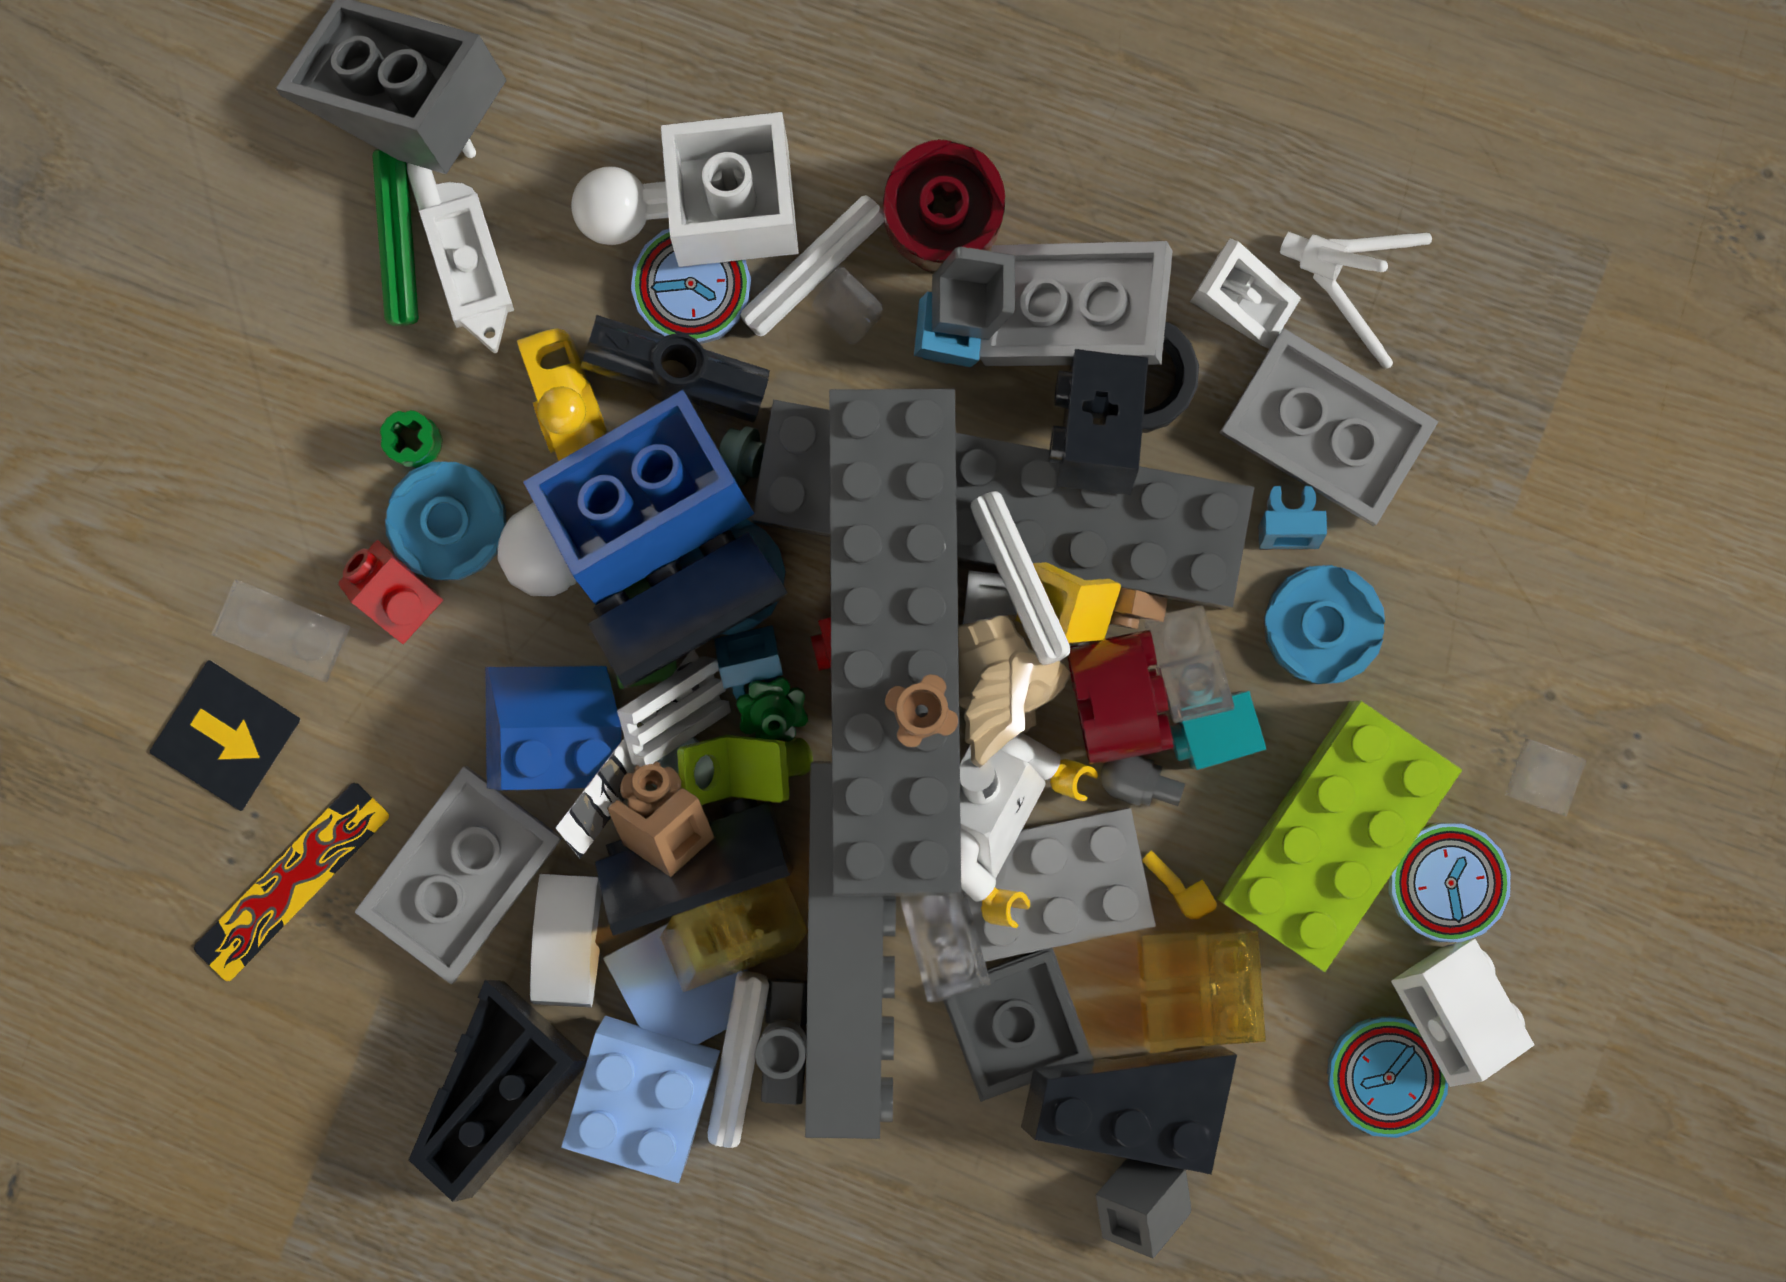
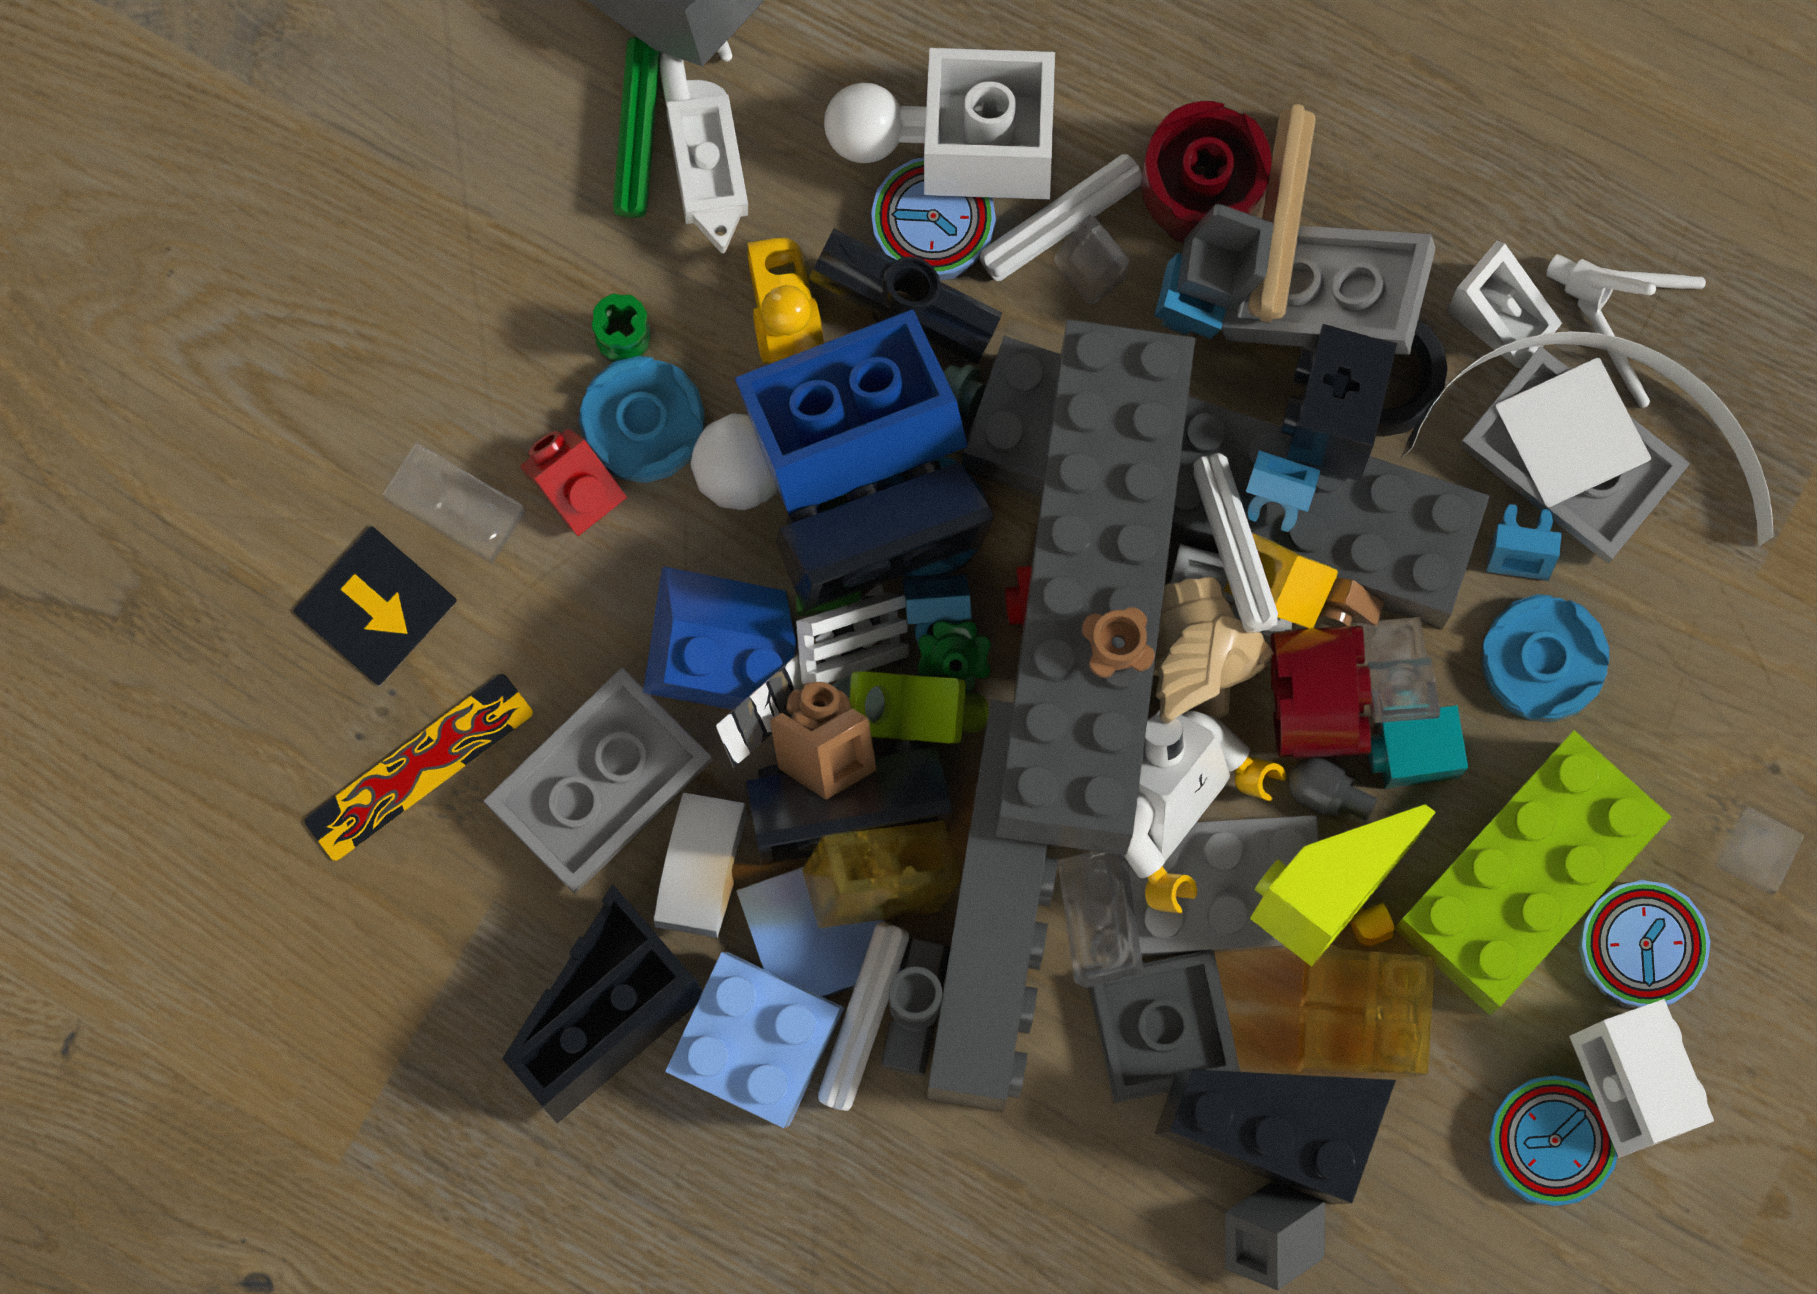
camera: 10 degrees right, 10 degrees down
none -> dark azure tile [1246,451,1320,532]
none -> tan axle [1248,104,1316,323]
none -> neon yellow slope [1250,804,1435,967]
none -> white sticker [1401,331,1774,547]
none -> white sticker [1496,358,1651,507]

